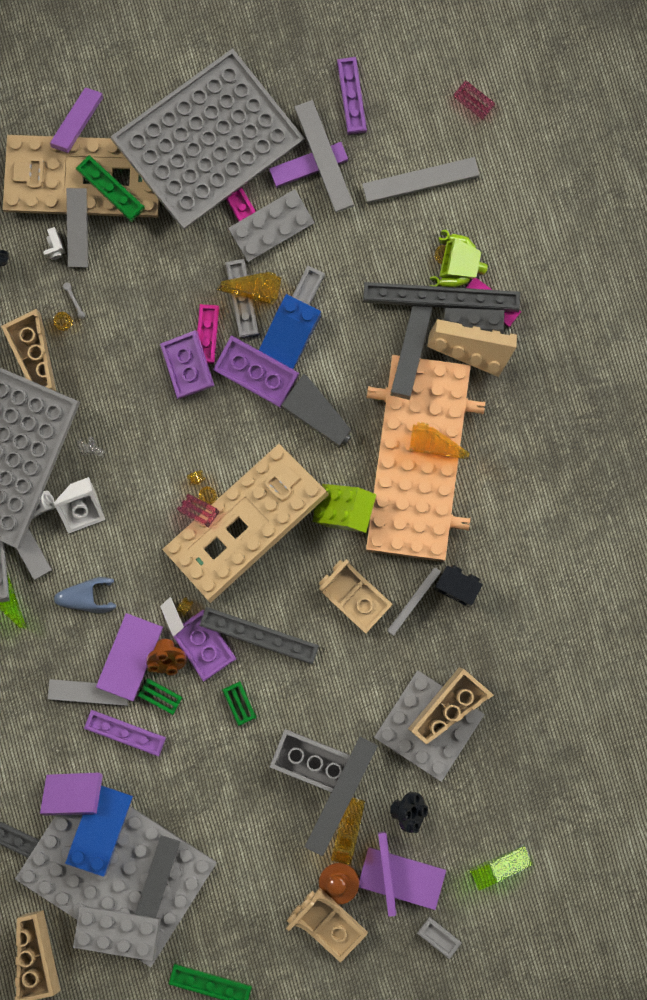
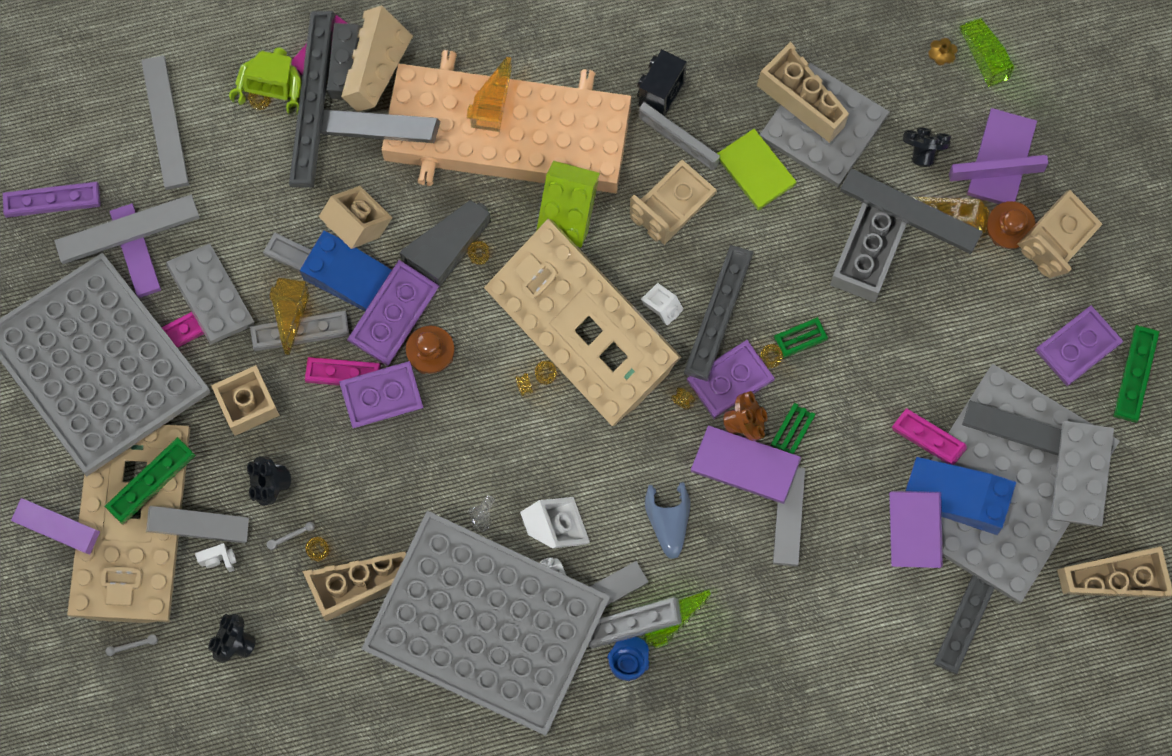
camera: 90 degrees left, 10 degrees down
medium lavender tile [84,710,166,757] -> none
white sticker [160,597,184,636] -> none
clear pink tile [177,494,219,528] -> none
light grey tile [417,917,462,959] -> none
clear pink tile [453,80,495,120] -> none
none -> tan brick [211,365,280,436]
none -> black plate [247,456,292,506]
none -> tan brick [319,186,392,249]
none -> dark orange plate [406,326,455,374]
none -> clear yellow bush [468,241,490,265]
none -> white bracket [641,283,683,325]
none -> lime tile [717,129,797,211]
none -> clear yellow bush [760,344,783,368]
none -> dark pink tile [892,408,967,465]
none -> pearl gold plant [928,38,957,66]
none -> medium lavender tile [1035,305,1123,387]

